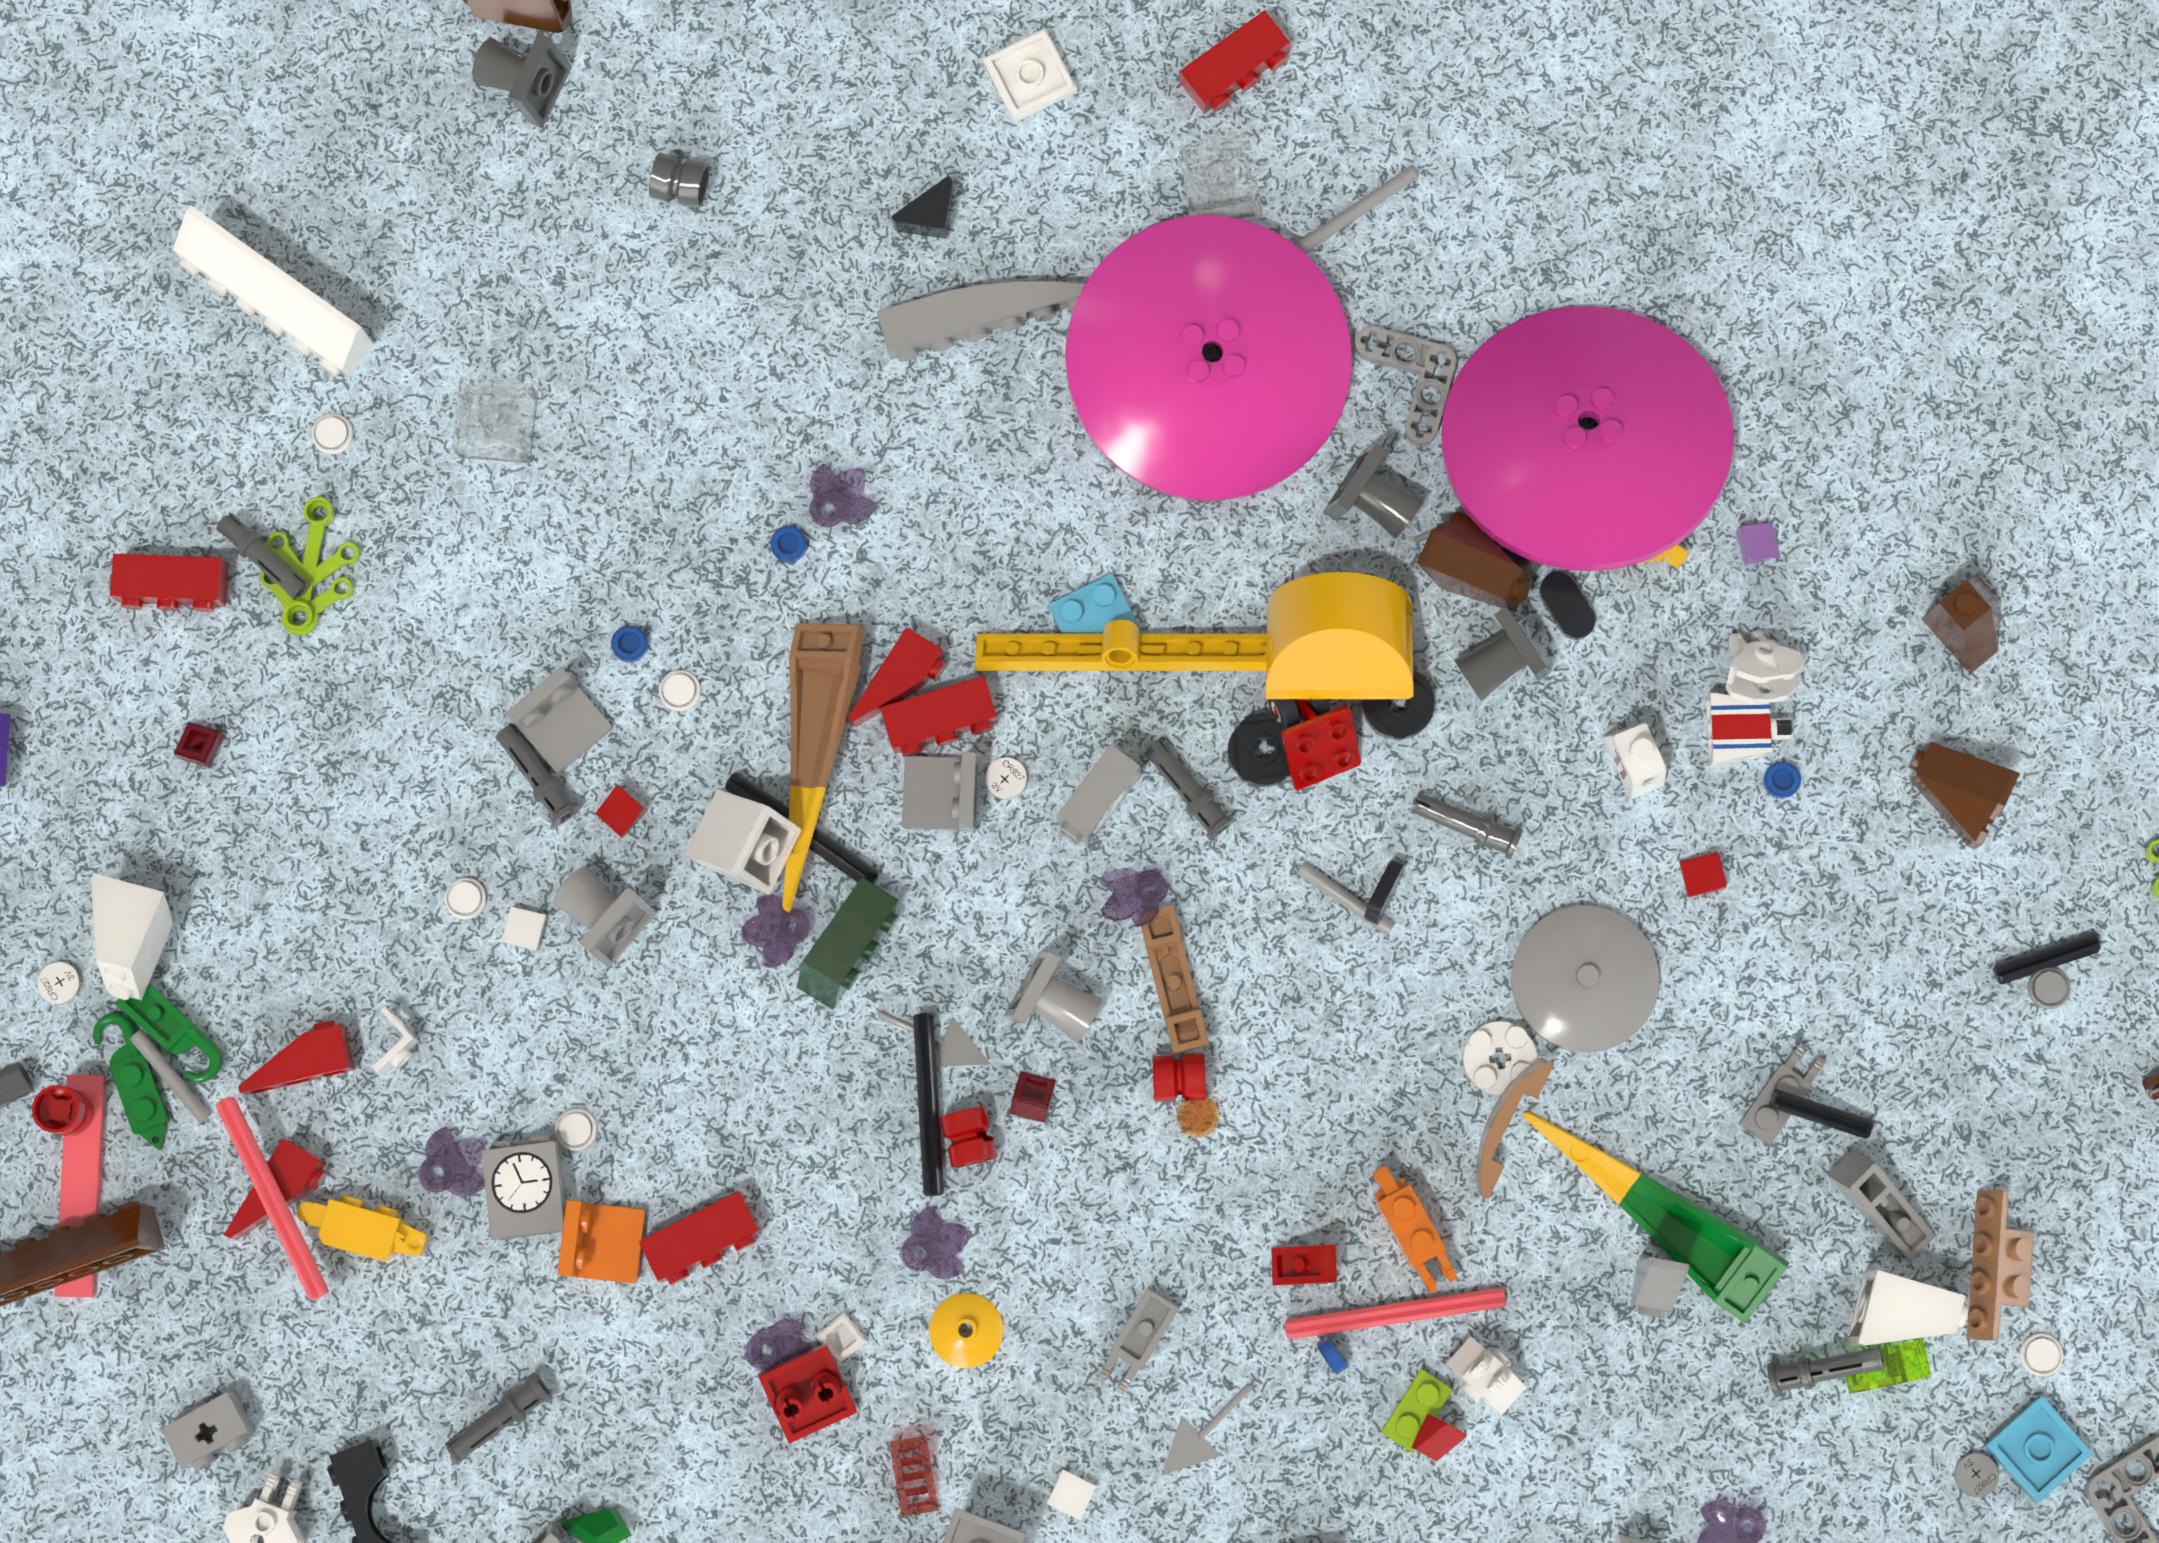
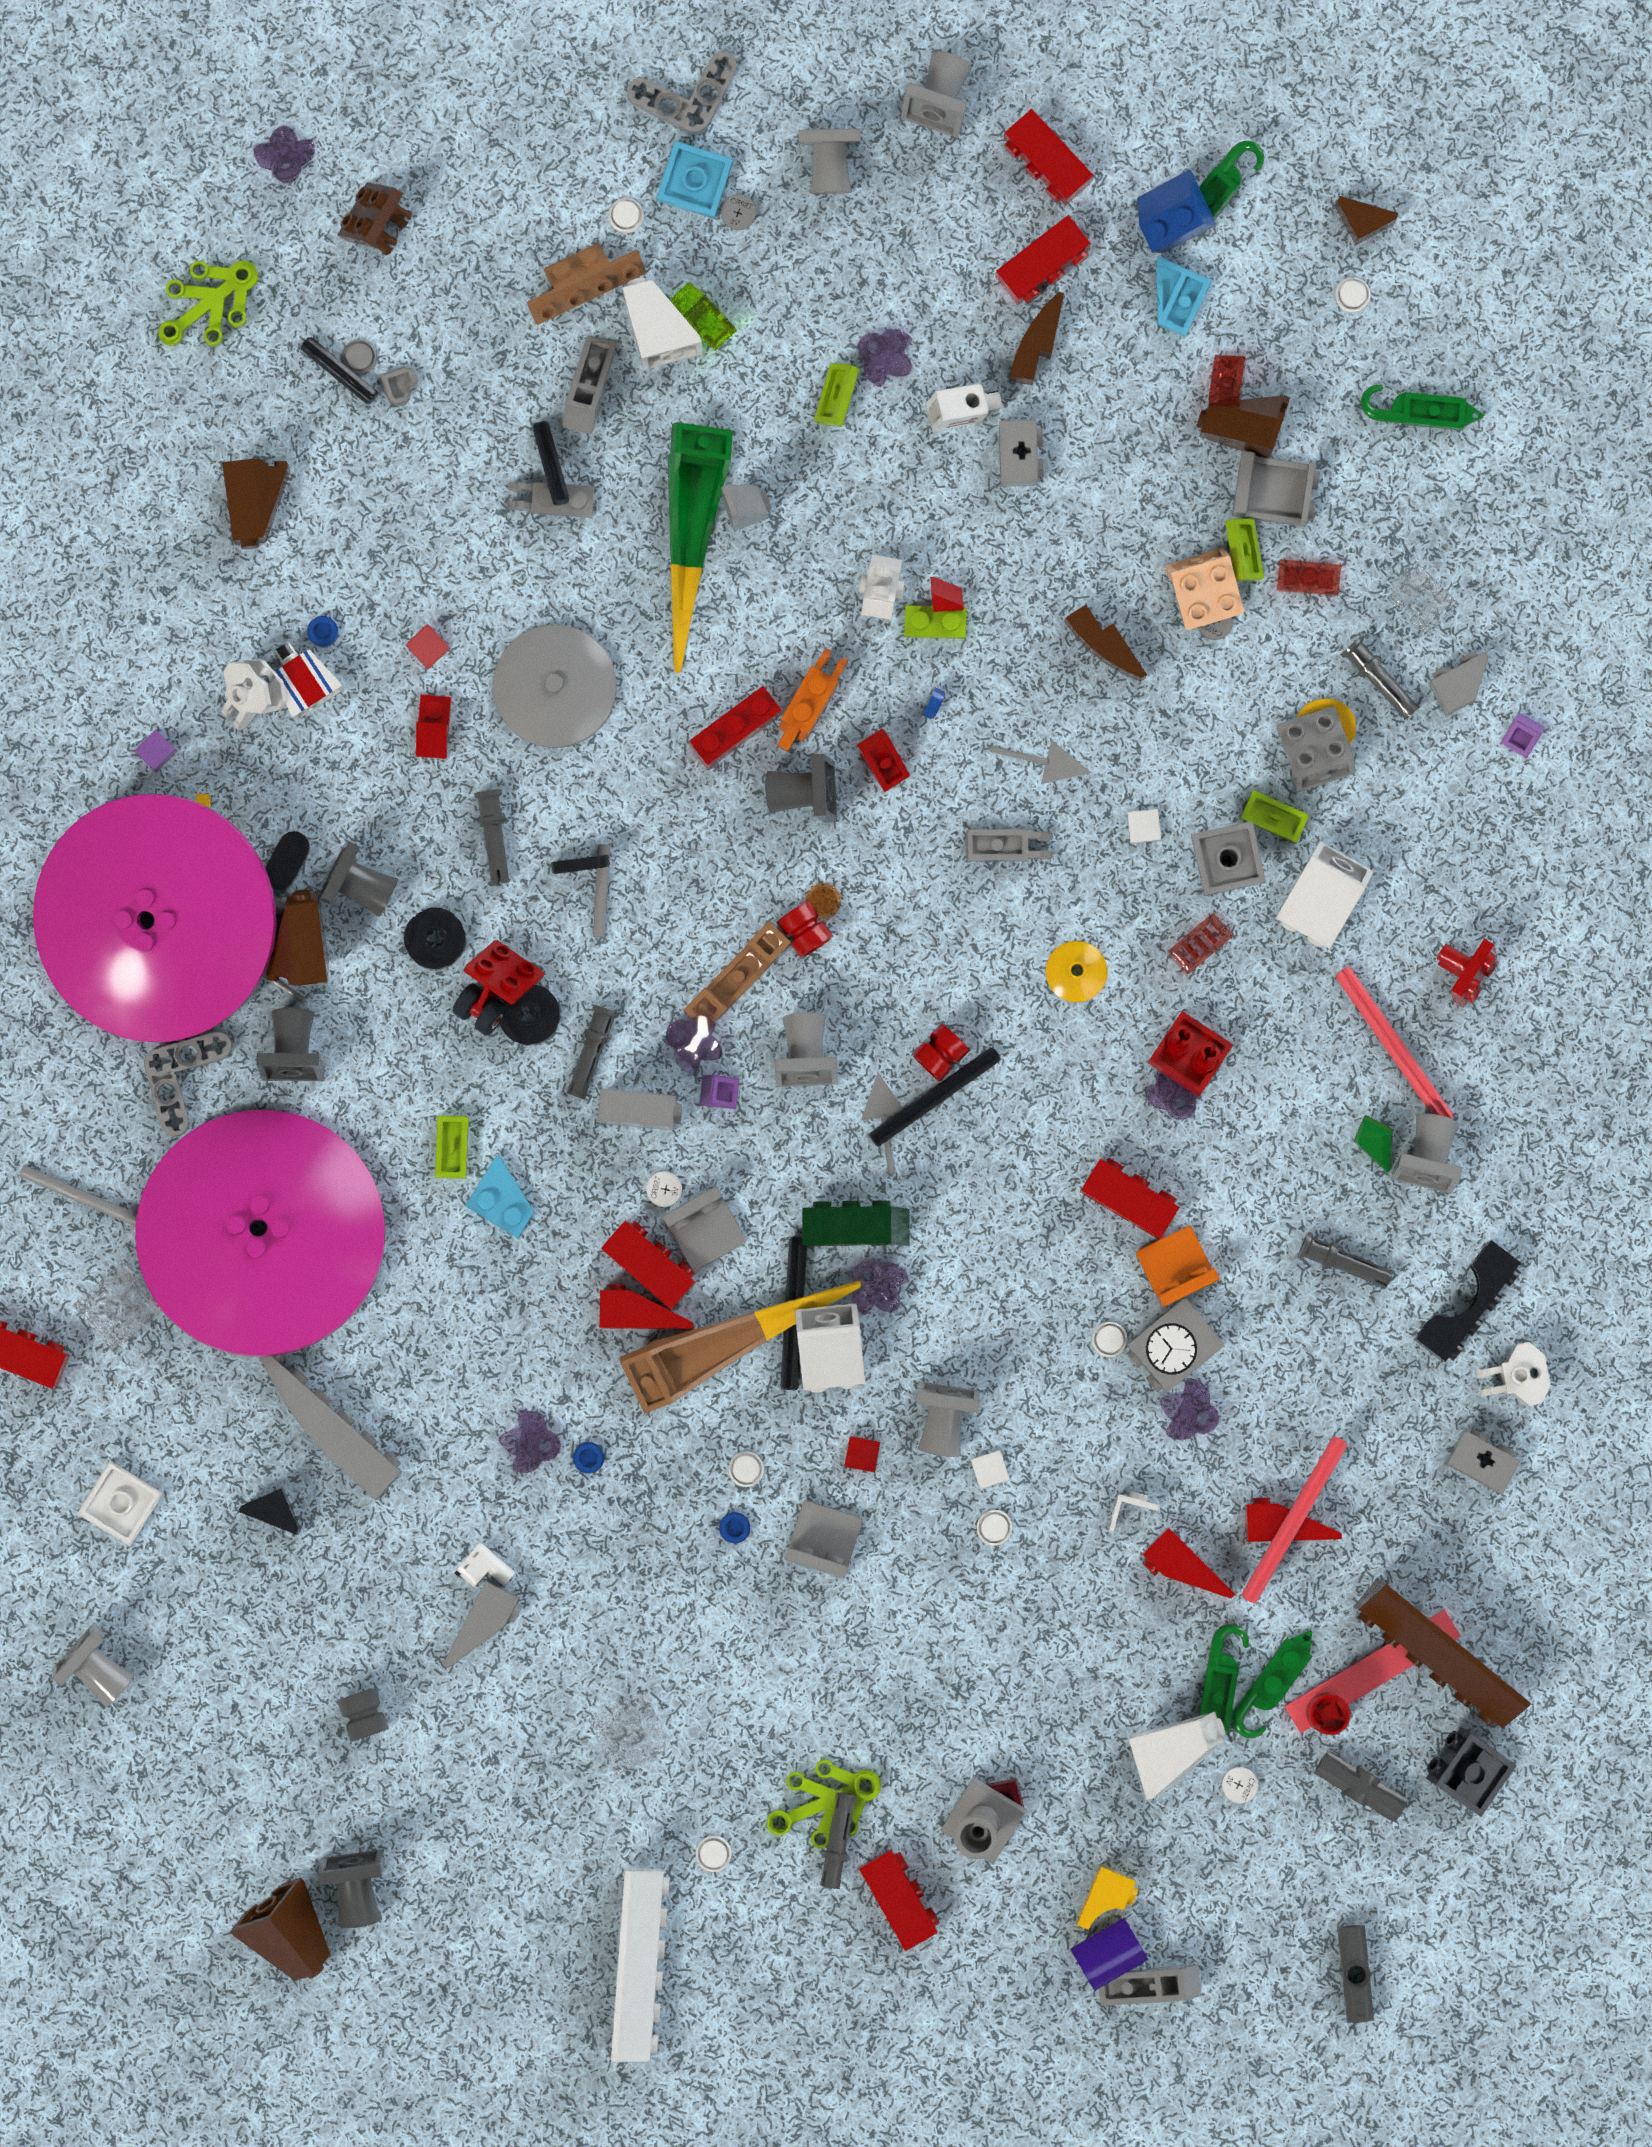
camera: 125 degrees left, 5 degrees up
light grey bar [129,1030,212,1124] -> none
yellow hinge [295,1195,429,1261] -> none
dark grey pin [495,724,581,826] -> none
white tile [815,1312,868,1365] -> none
clear purple plate [901,1206,970,1279] -> none
yellow plate [975,572,1413,699] -> none
dark red slope [1009,1071,1056,1123] -> none
coral axle [1285,1287,1506,1339] -> none
white plate [1462,1021,1537,1096] -> none
medium nougat slope [1476,1058,1554,1199] -> none
white torso [1602,722,1667,800] -> none
dark grey pin [1767,1346,1886,1396] -> none
reddish brown slope [1922,574,2001,674] -> none
none -> light grey tile [380,367,418,407]
none -> red slope [416,694,452,759]
none -> lime plate [435,1116,469,1179]
none -> light grey slope [443,1581,522,1668]
none -> white piece [455,1542,516,1588]
none -> red brick [689,686,782,770]
none -> medium lavender slope [700,1075,739,1109]
none -> dark grey plant [765,754,837,823]
none -> lime plate [813,363,859,427]
none -> light grey plant [940,1777,1027,1863]
none -> yellow arch [1076,1865,1139,1930]

